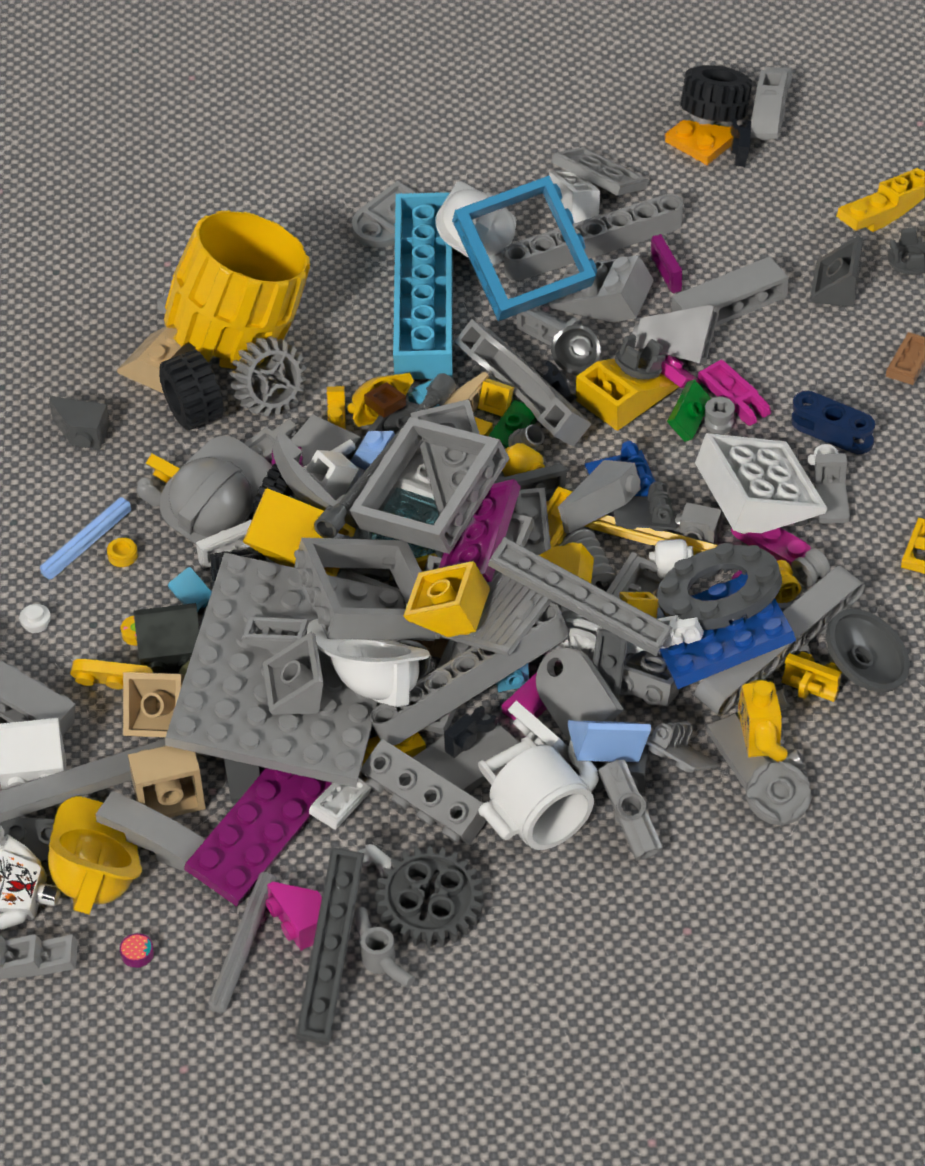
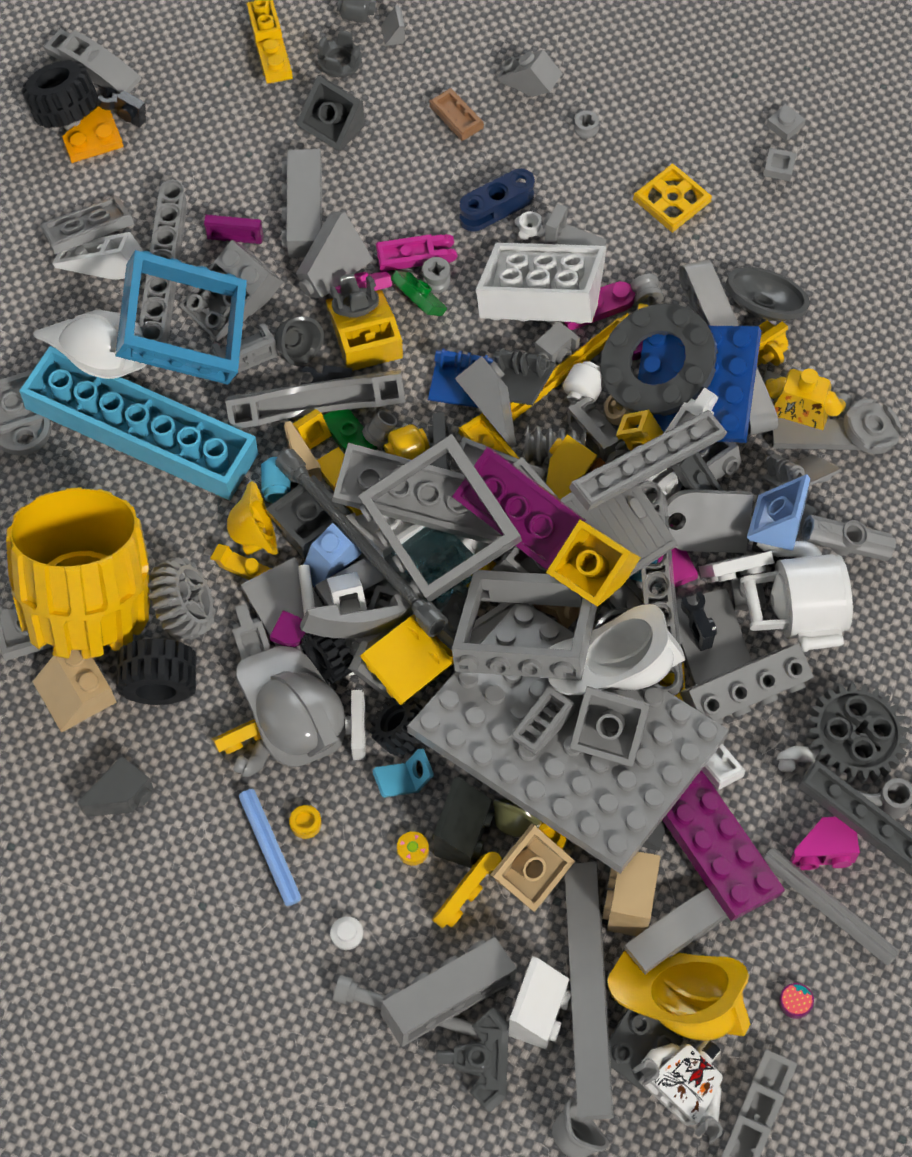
camera: 65 degrees left, 15 degrees up
reddish brown plate [364,382,406,418] -> none

